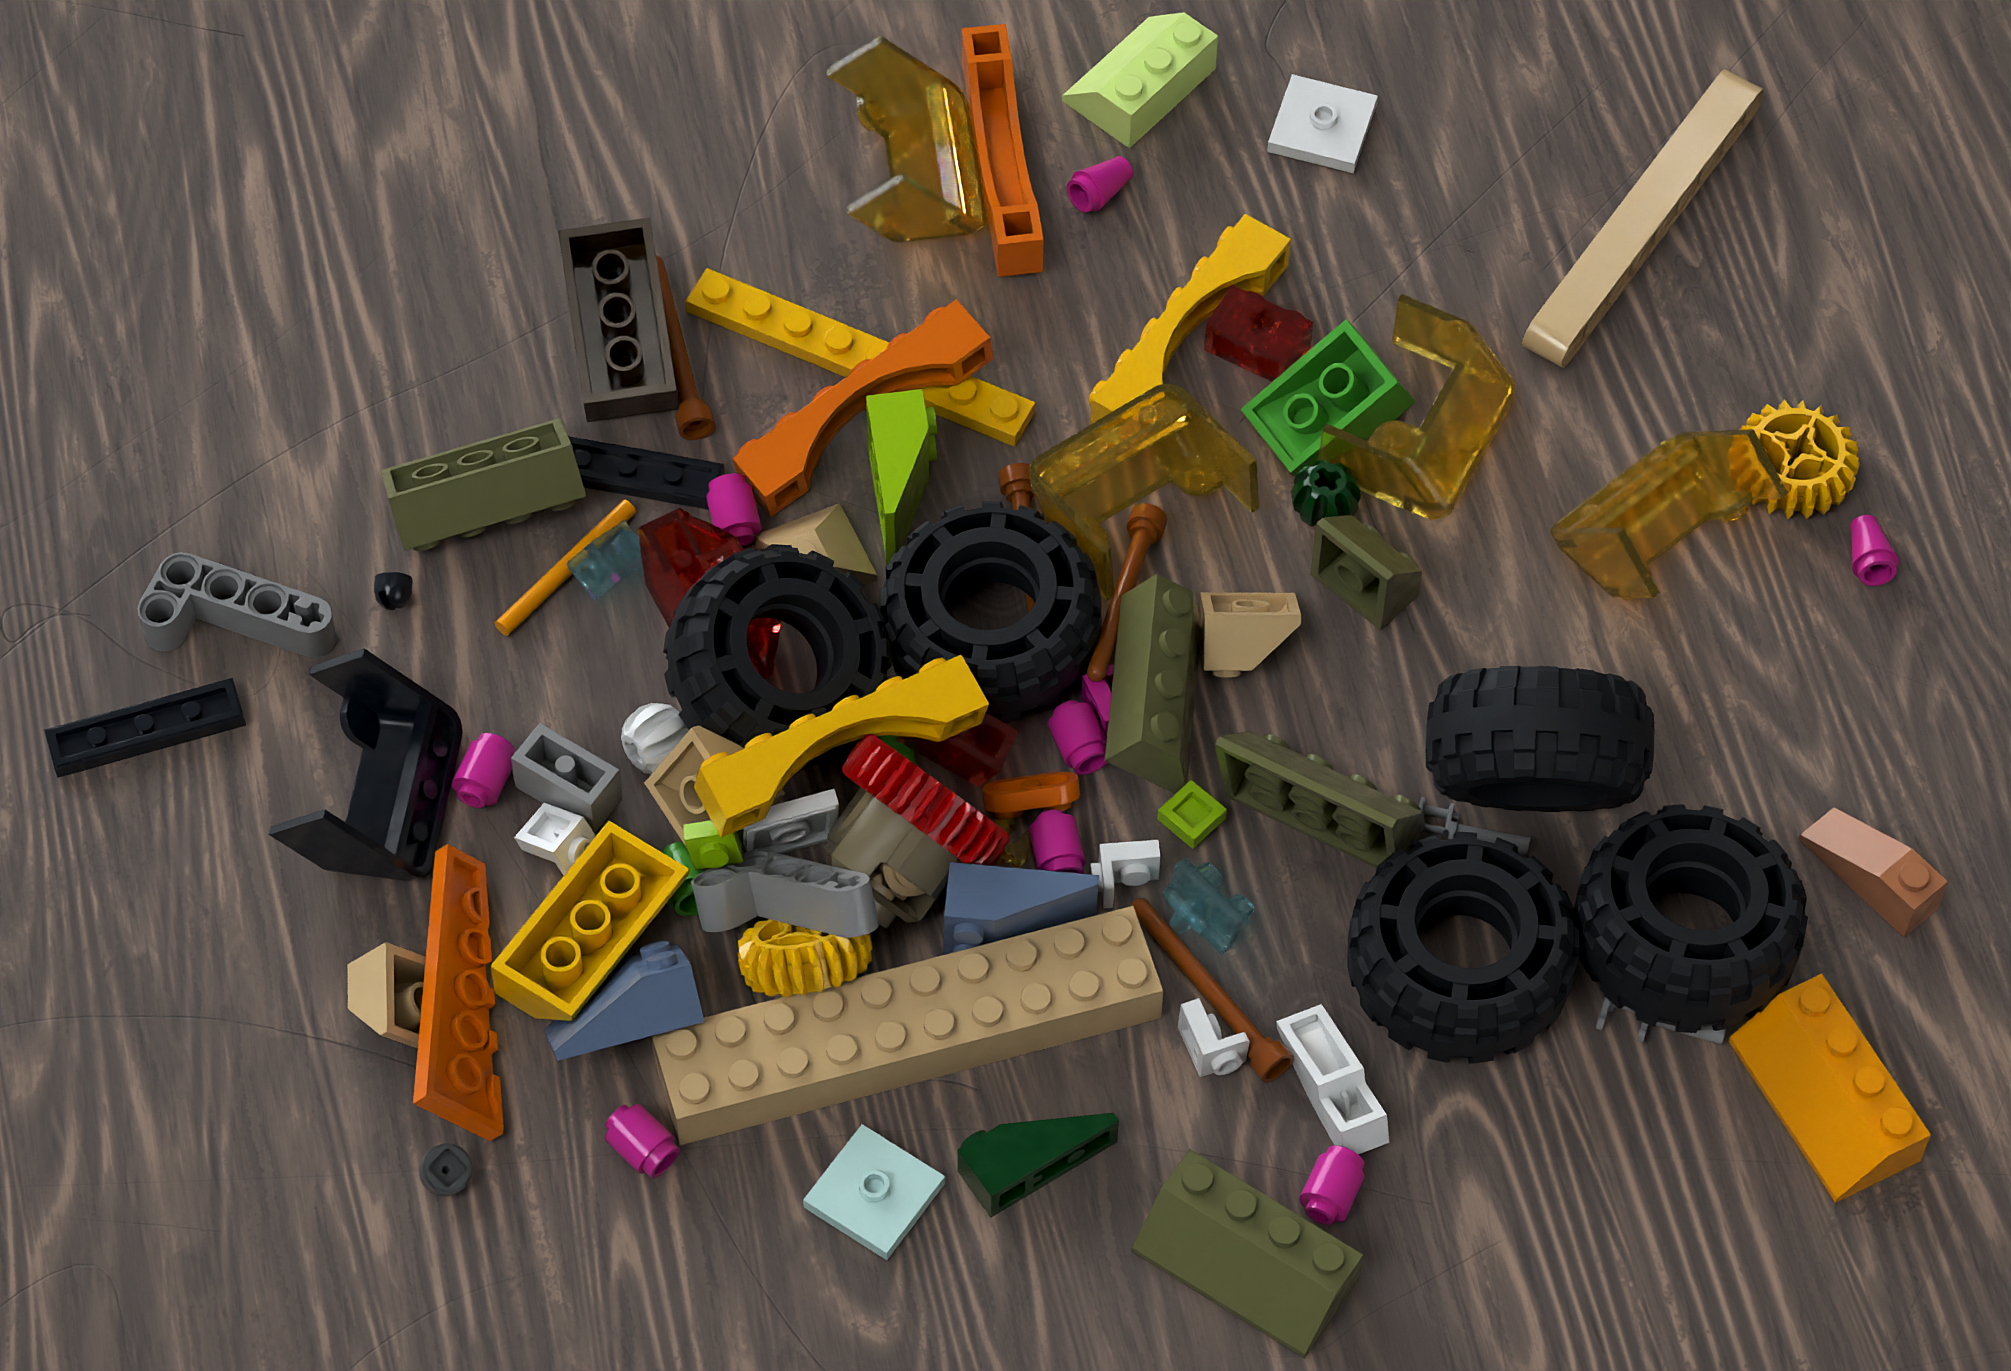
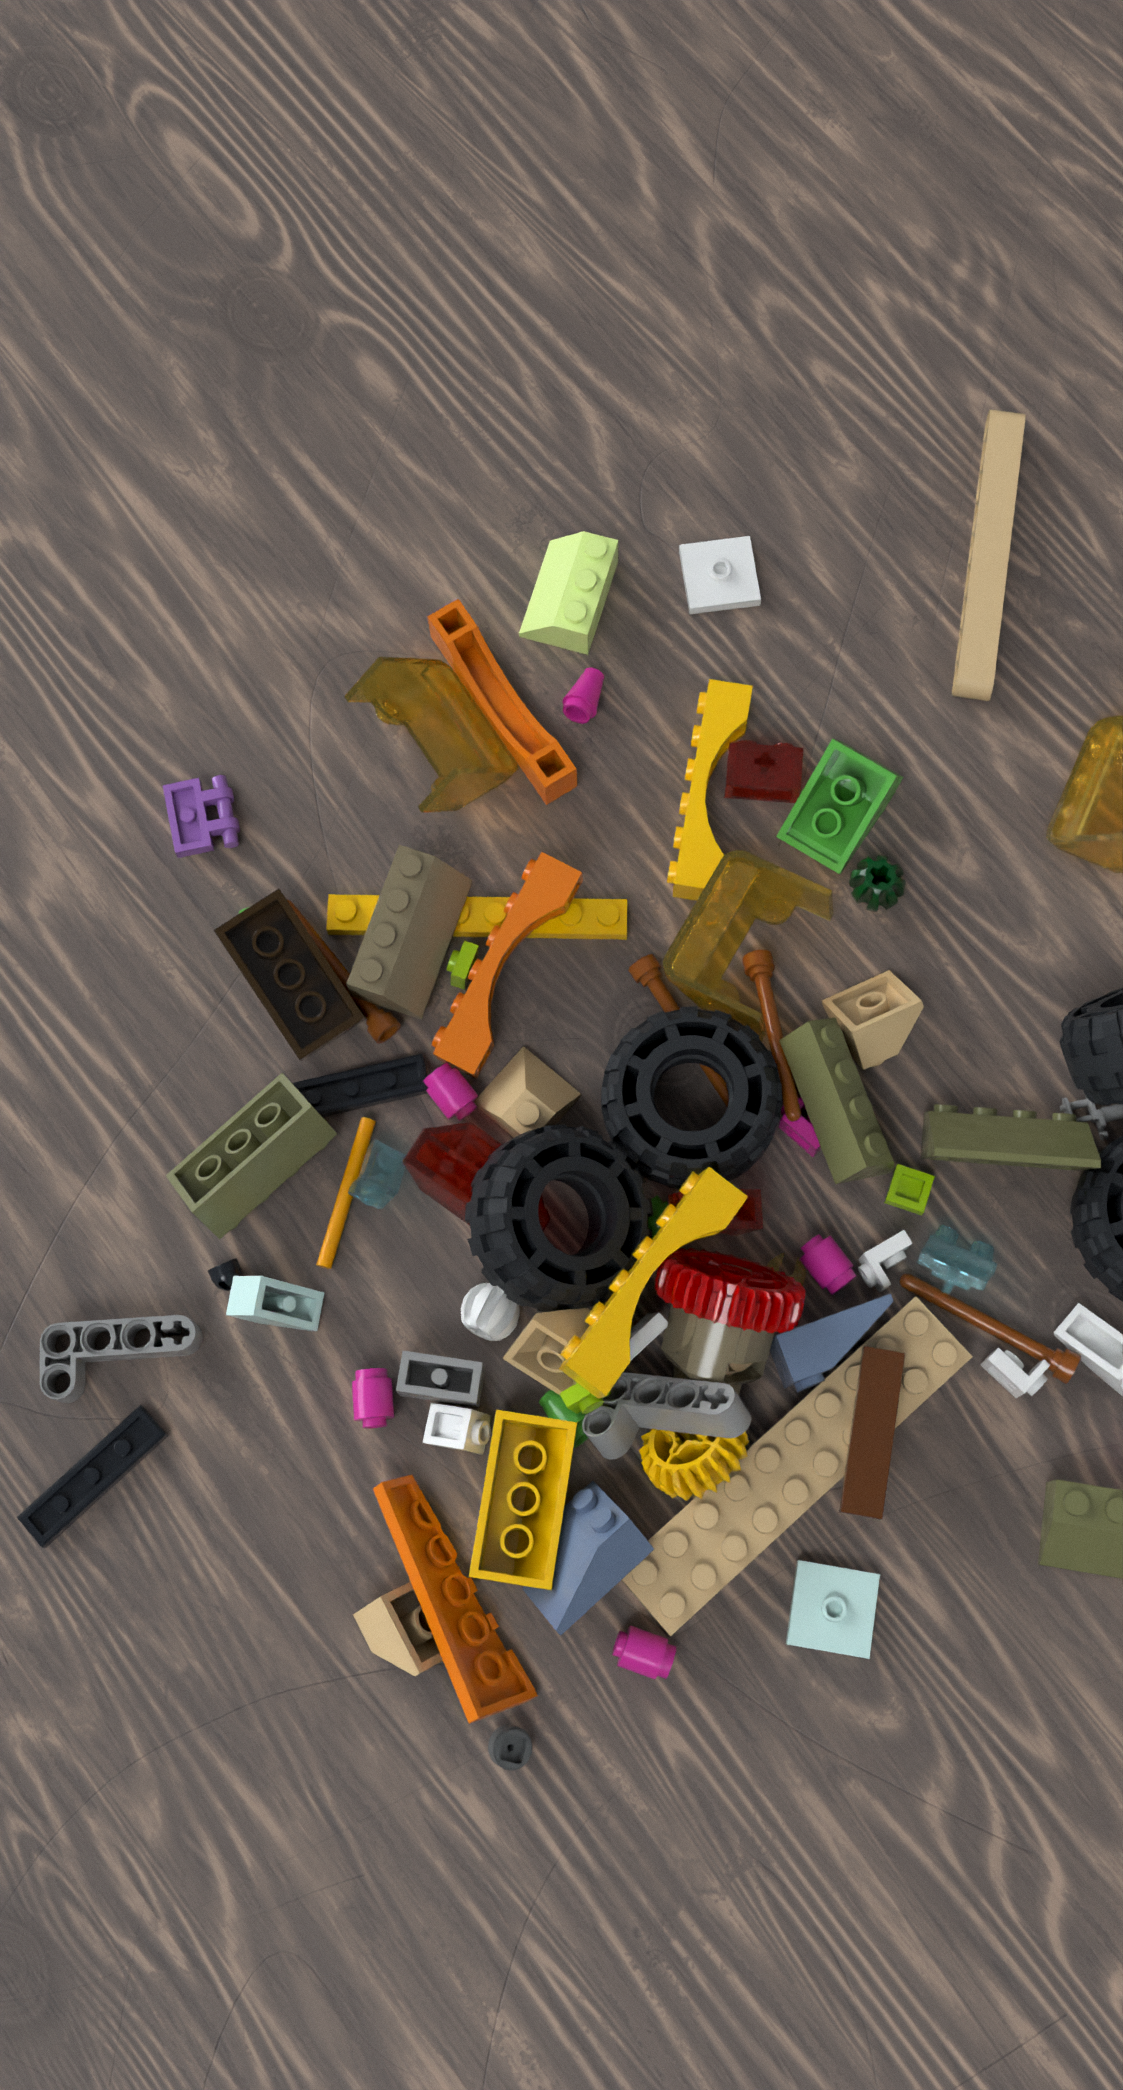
camera: 20 degrees left, 15 degrees up
black windscreen [269,648,463,881] -> none
lime slope [866,389,937,565] -> none
dark green slope [957,1113,1119,1217] -> none
orange plate [982,771,1081,819] -> none
dark pink brick [1048,700,1108,775] -> none
olive slope [1310,515,1422,631] -> none
clear yellow windscreen [1319,294,1515,519] -> none
none -> medium lavender plate [163,775,240,858]
none -> light aqua slope [226,1276,324,1331]
none -> dark tan slope [346,845,473,1020]
none -> lime plate [446,940,479,990]
none -> reddish brown tile [839,1346,905,1520]

